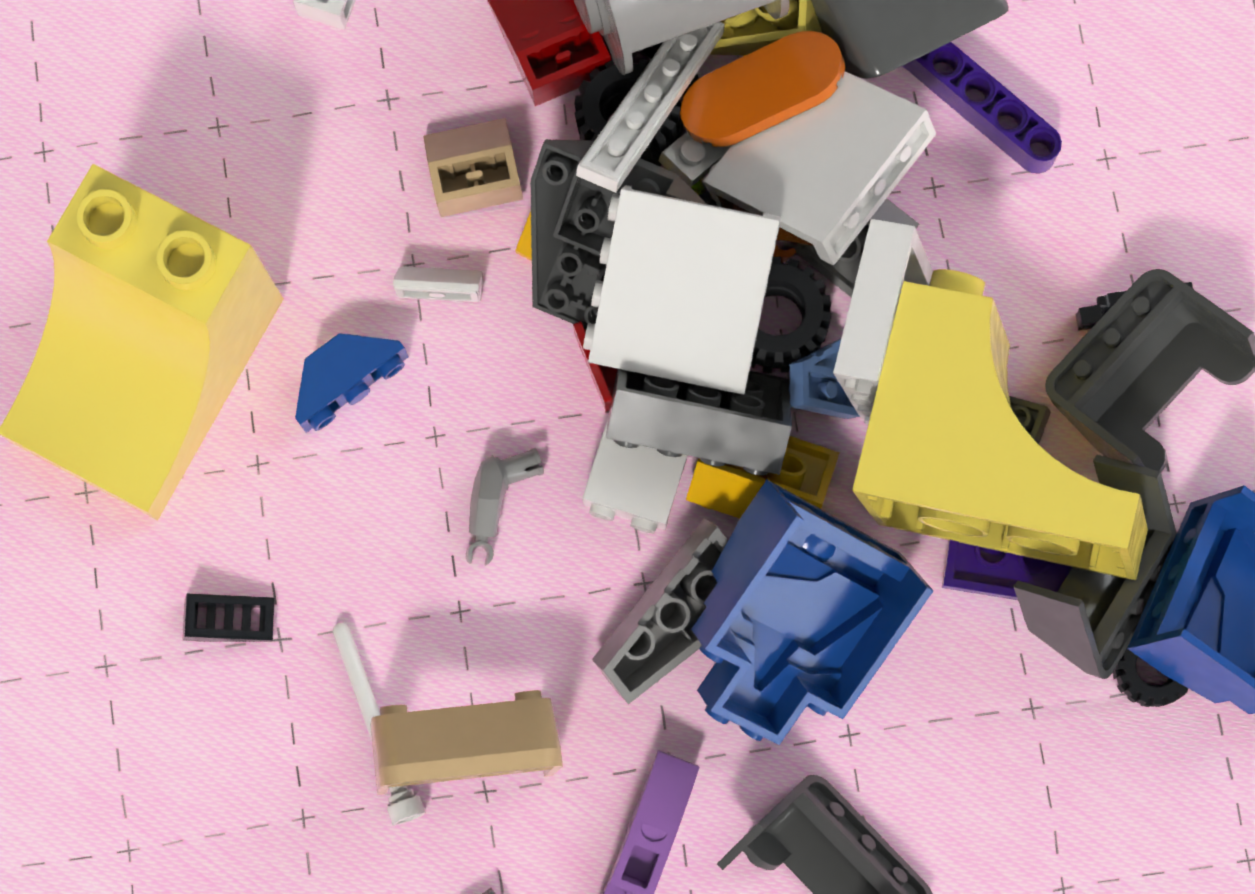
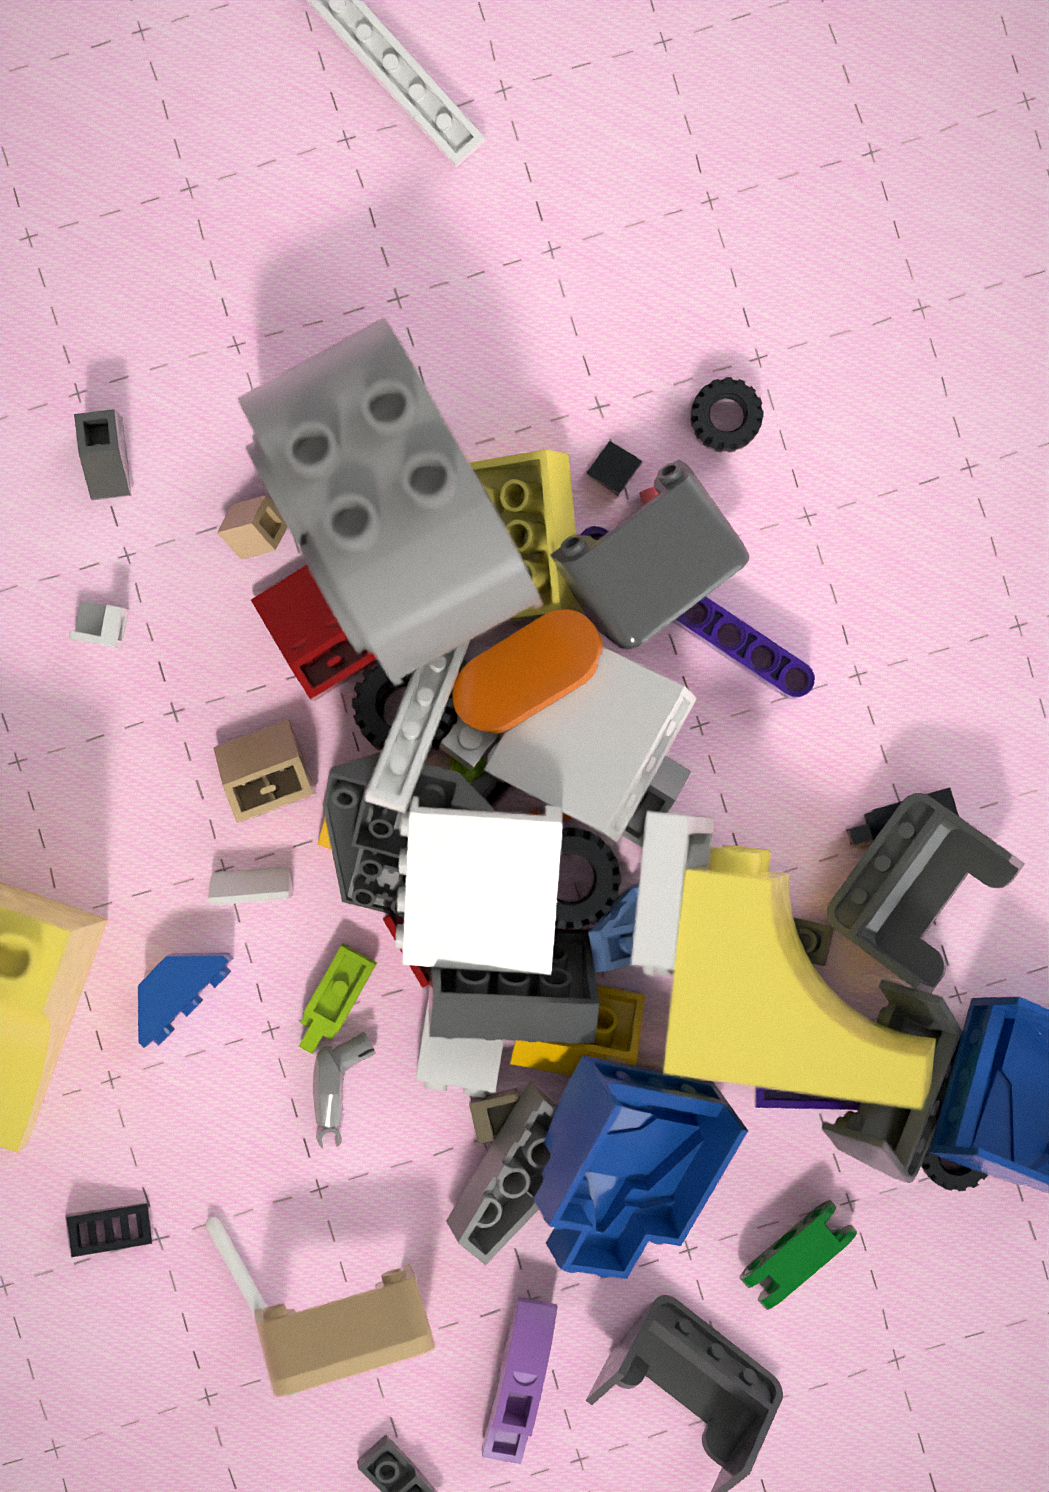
camera: 15 degrees left, 10 degrees up
none -> lime hinge [298,943,378,1054]
none -> dark tan panel [469,1088,519,1144]
none -> green piece [739,1200,857,1310]

